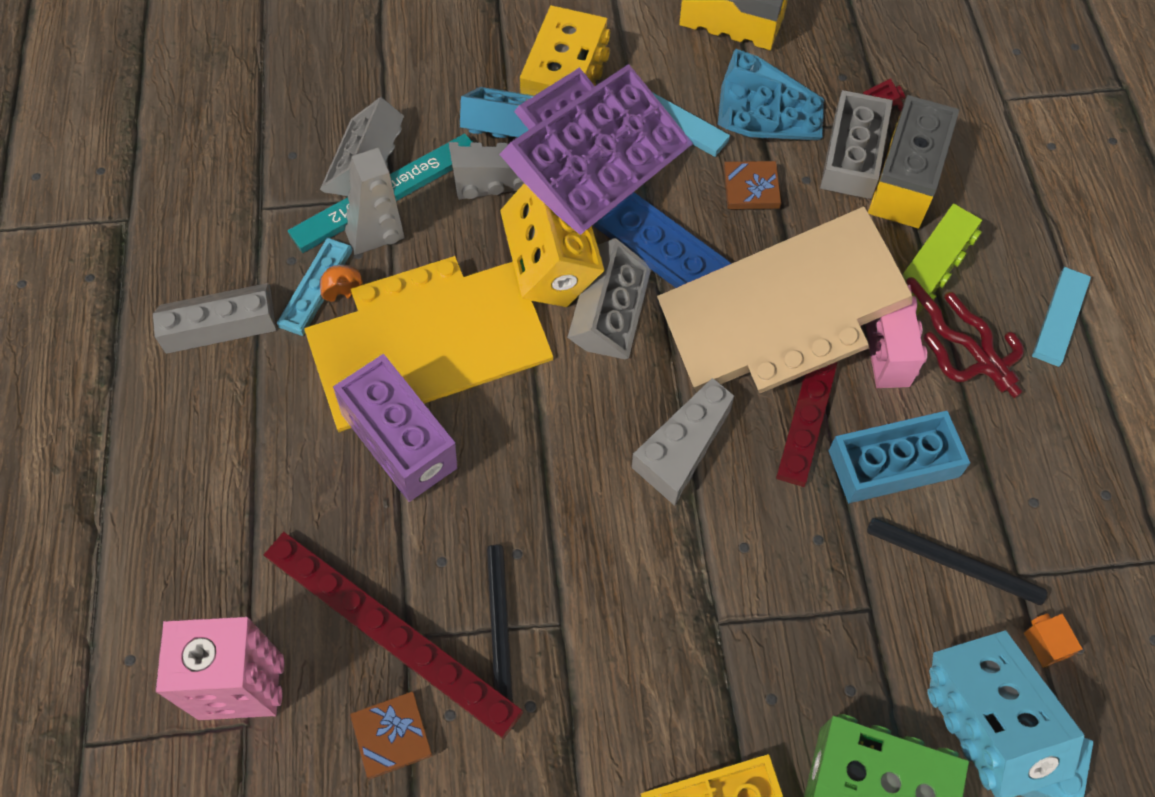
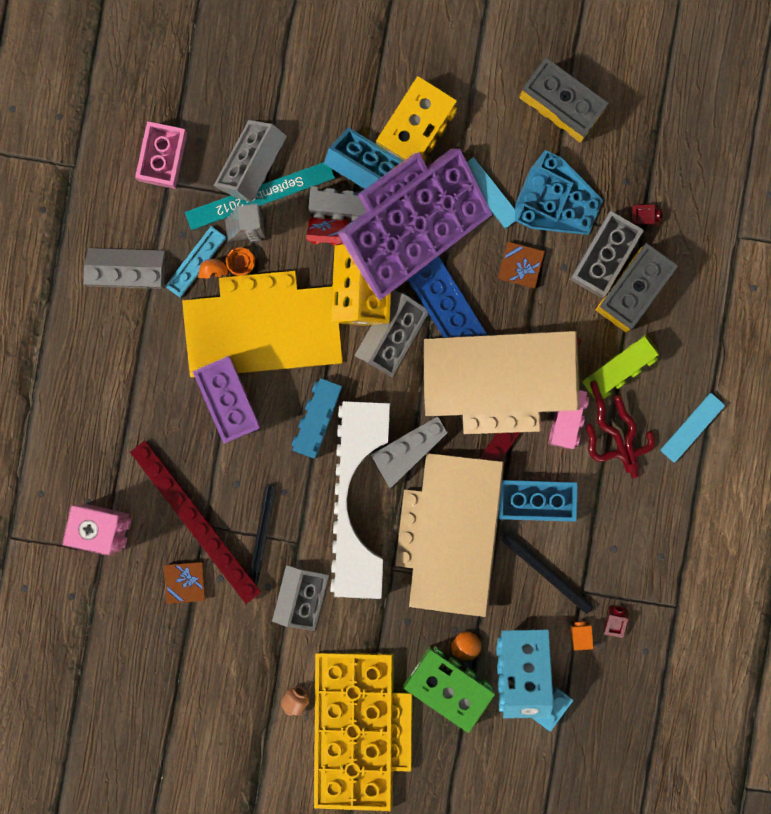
camera: 15 degrees right, 25 degrees up
none -> bright pink brick [135,121,187,189]
none -> orange hair [226,247,255,276]
none -> light grey slope [272,565,329,631]
none -> dark azure wedge [292,378,342,459]
none -> red tile [306,218,347,245]
none -> white arch [331,402,390,599]
none -> tan slope [395,453,504,617]
none -> orange hair [451,632,481,662]
none -> dark red bracket [604,606,628,638]

